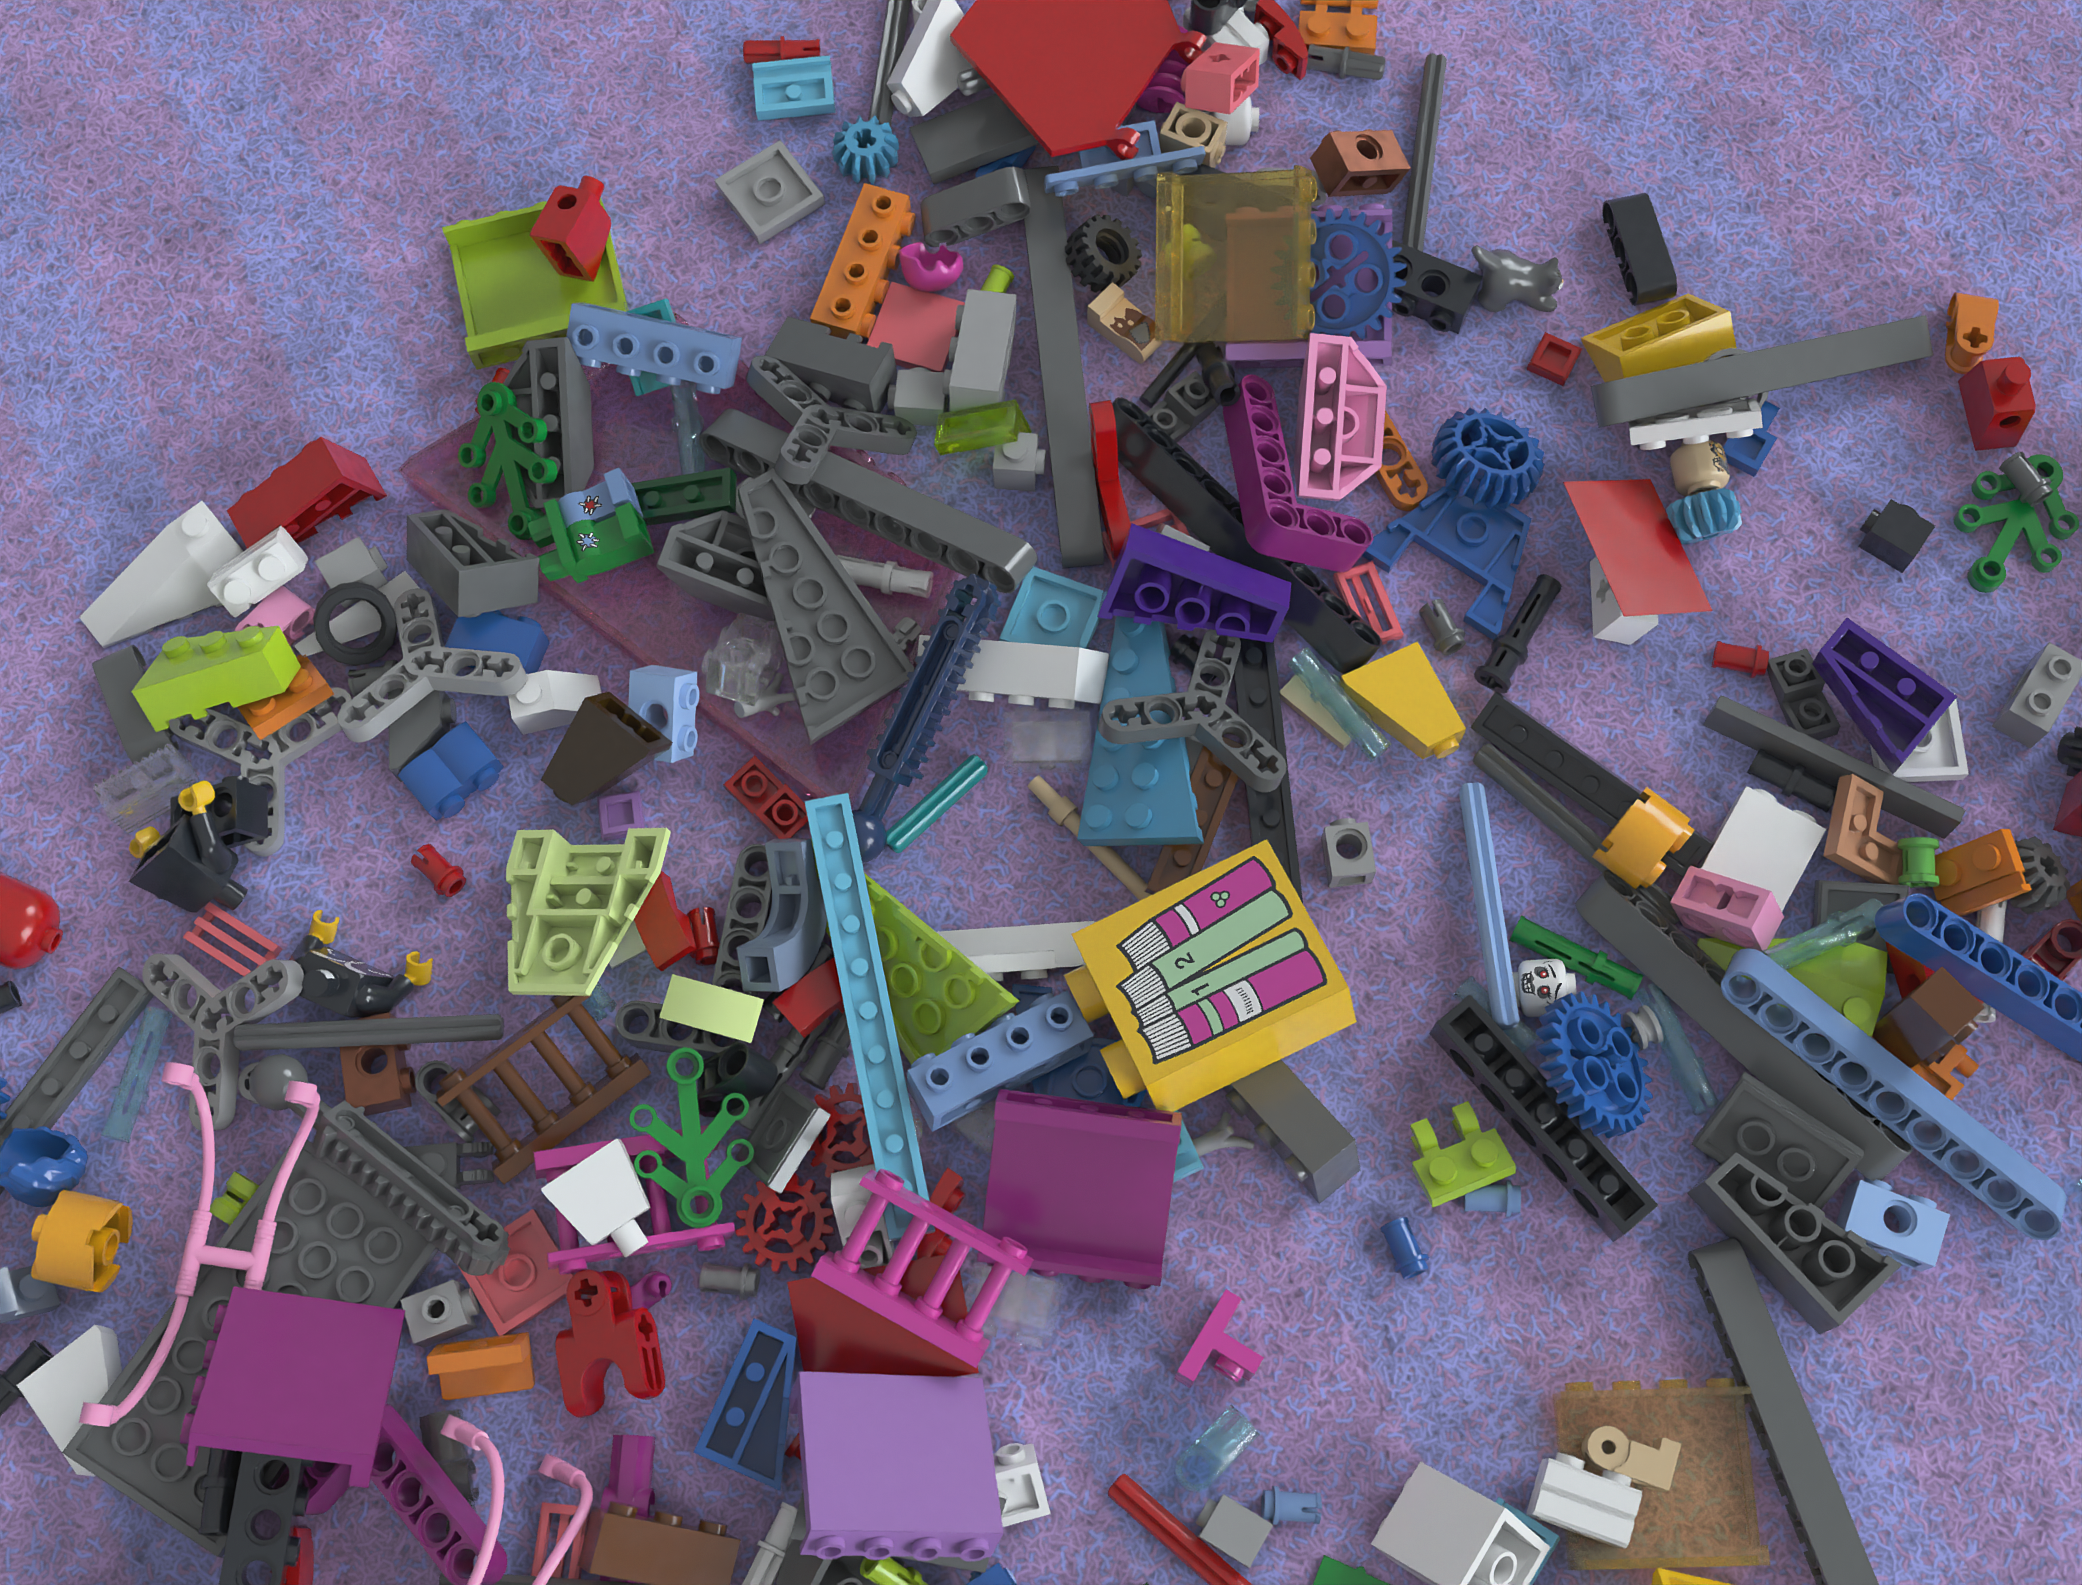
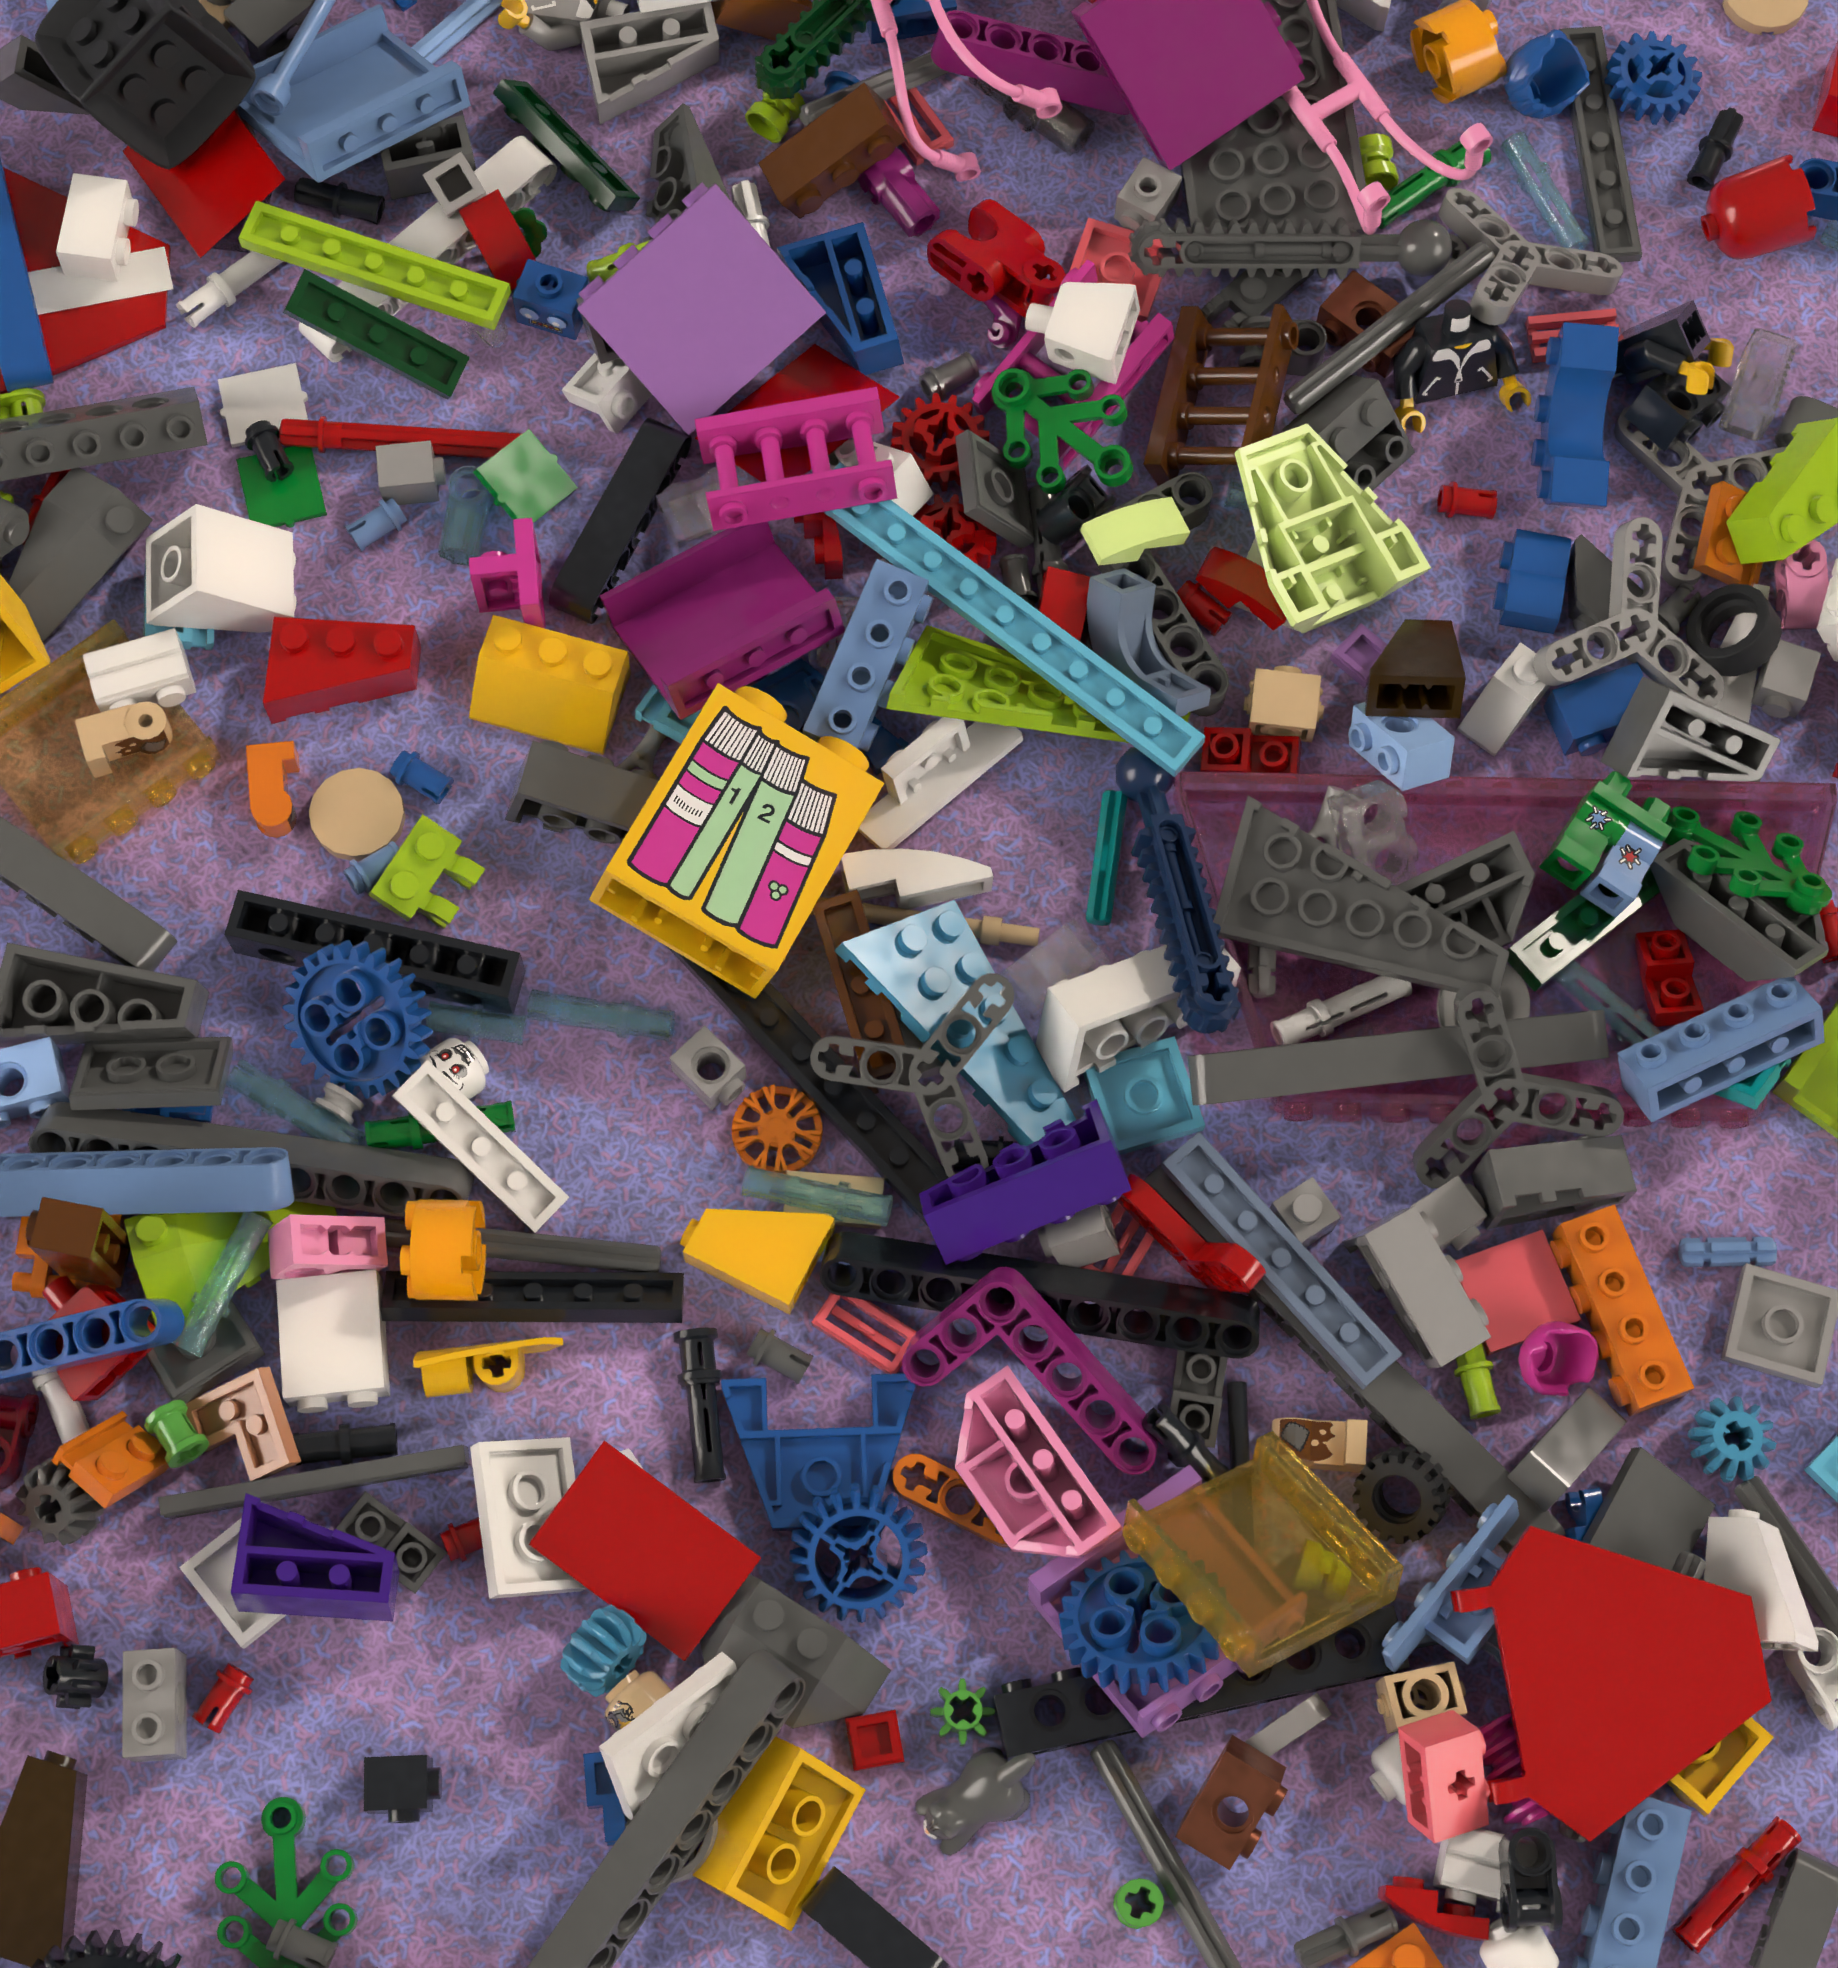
camera: 135 degrees right, 0 degrees up
orange panel [427,1332,535,1400] -> none
clear neon green panel [934,399,1032,456] -> none
light blue axle [1459,782,1519,1030] -> none
none -> red pin [192,1663,254,1734]
none -> orange leg [246,741,300,838]
none -> red wedge [263,617,421,724]
none -> tan tile [309,768,406,861]
none -> white plate [392,1060,569,1233]
none -> yellow panel [413,1337,563,1398]
none -> yellow slope [469,615,631,755]
none -> white plate [470,1437,587,1599]
none -> piece [473,429,578,523]
none -> clear light blue pin [527,989,676,1042]
none -> black beam [549,418,692,624]
none -> dark grey wedge [700,1574,891,1729]
none -> orange wheel [731,1085,823,1176]
none -> white slope [840,848,993,909]
none -> bright green gear [930,1678,995,1746]
none -> bright green bush [1113,1878,1164,1929]
none -> sand blue plate [1161,1132,1402,1390]
none -> tan head [1243,666,1324,743]
none -> dark grey slope [1282,375,1415,491]
none -> green pin [1378,141,1492,229]
none -> blue brick [1531,322,1619,509]
none -> red slope [1635,929,1704,1027]
none -> medium blue axle [1678,1237,1777,1267]

